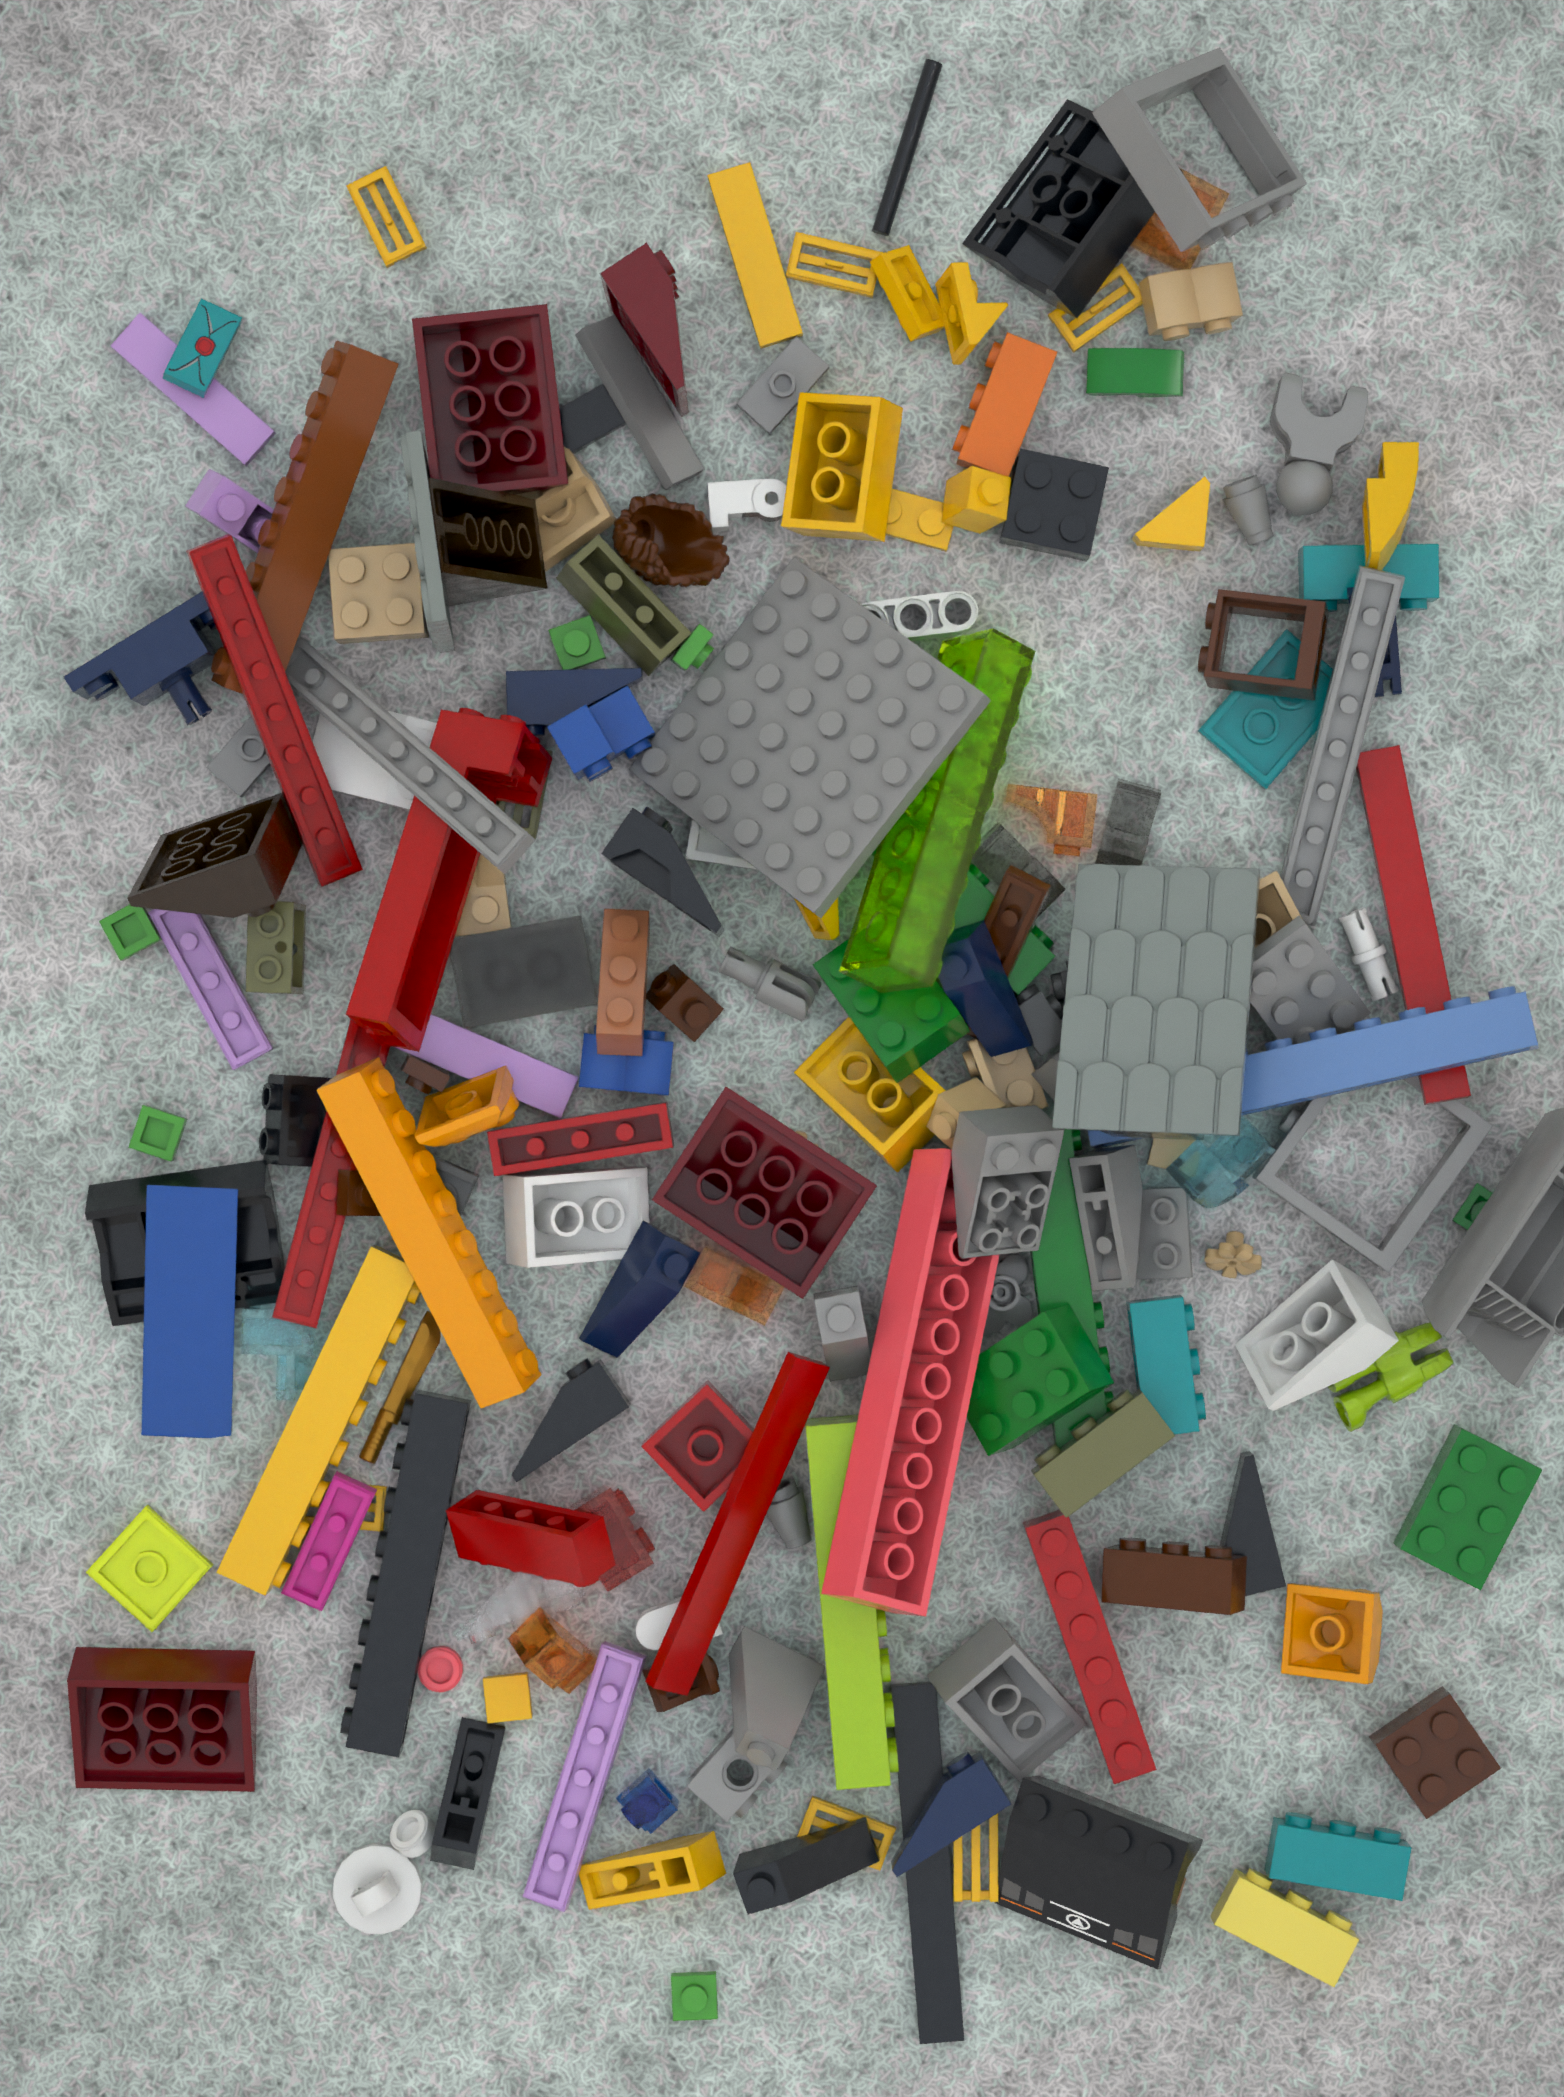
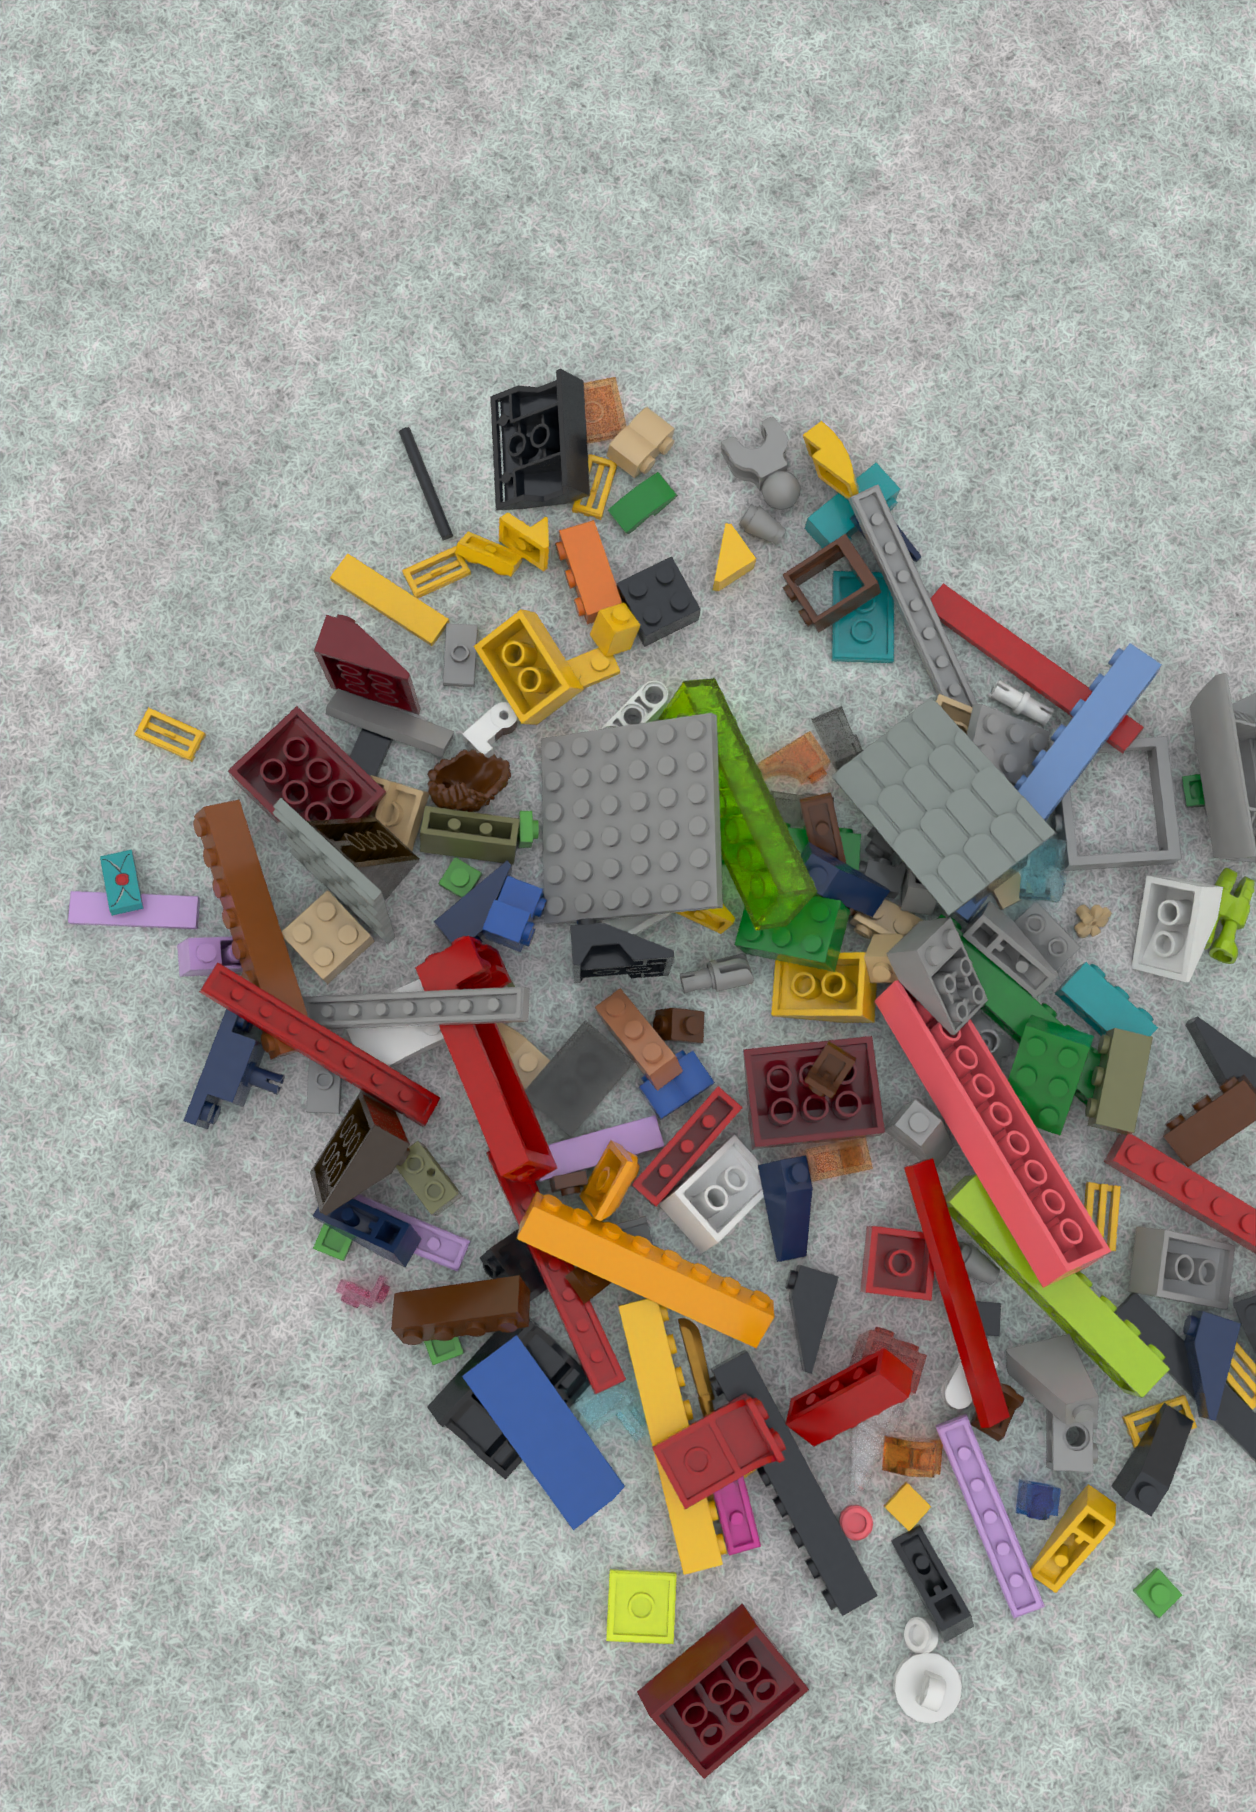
camera: 45 degrees left, 10 degrees down
light grey window [1092,47,1307,252] -> none
none -> dark blue slope [313,1199,422,1268]
none -> clear pink bracket [336,1275,391,1308]
none -> reddish brown brick [391,1275,530,1345]
none -> red bracket [652,1393,786,1509]
none -> reddish brown bracket [804,1041,857,1099]
none -> black tile [976,1301,1001,1337]
none -> yellow tile [1084,1182,1121,1251]

